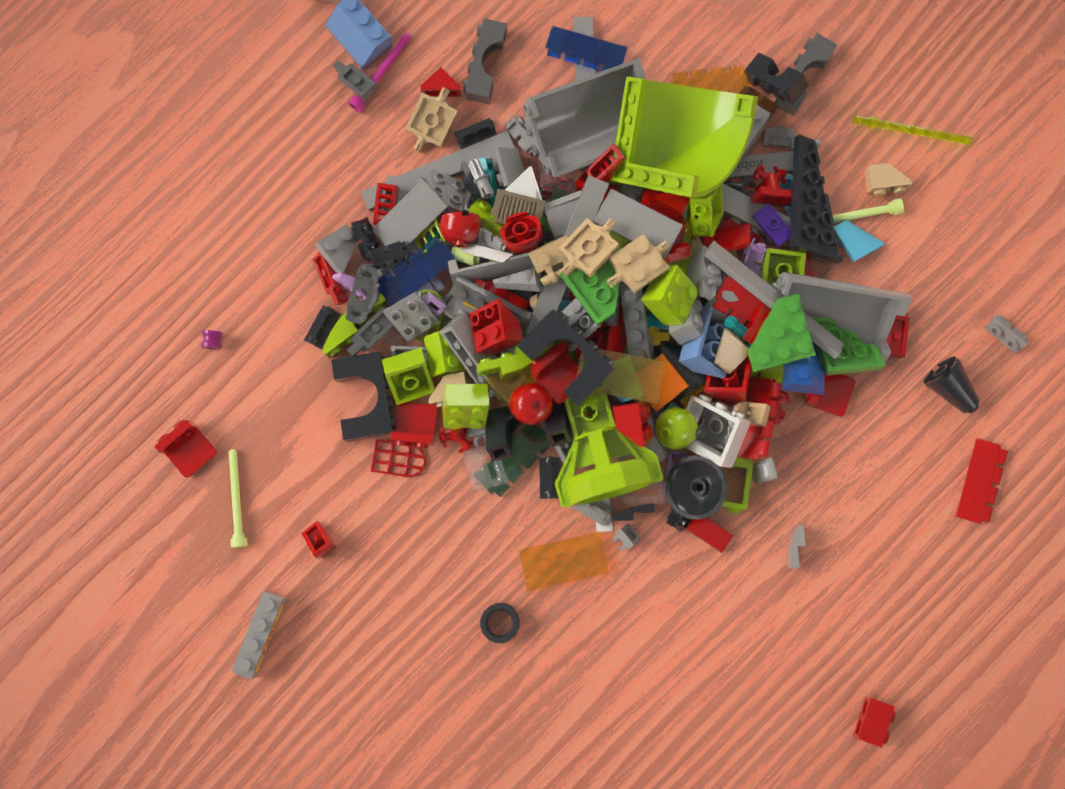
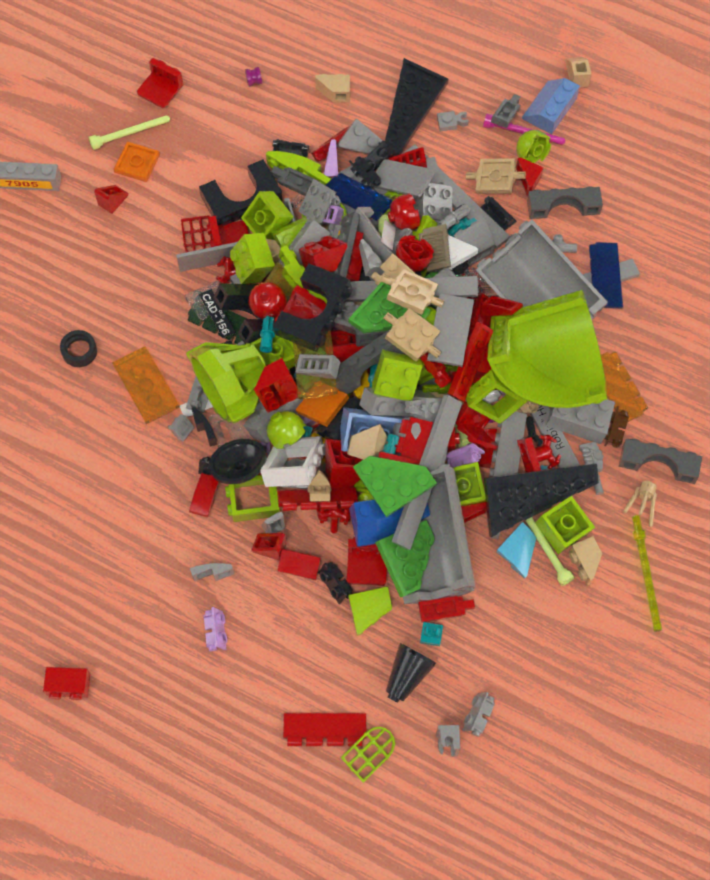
camera: 70 degrees right, 15 degrees down
dark grey piece [346,264,379,324] -> none
black arch [744,53,809,104] -> none
dark purple plate [752,203,790,248] -> none
none -> orange tile [114,141,160,182]
none -> light grey piece [176,242,237,272]
none -> black sticker [199,289,236,338]
none -> lavender hinge [204,607,227,651]
none -> red slope [251,533,286,561]
none -> teal axle [260,316,275,353]
none -> red slope [278,549,321,580]
none -> light grey slope [295,354,340,379]
none -> tan slope [315,74,350,102]
none -> black hinge [318,562,353,605]
none -> lime window [340,727,395,783]
none -> lime slope [348,586,392,636]
none -> black wing [385,58,449,156]
none -> teal tile [420,622,443,647]
none -> light grey hinge [436,725,460,756]
none -> light grey plate [437,111,469,131]
none -> red plate [447,322,493,402]
none -> lime cylinder [516,130,551,163]
none -> lime brick [535,496,595,555]
none -> light grey arm [552,234,577,253]
none -> tan plant [624,481,657,527]

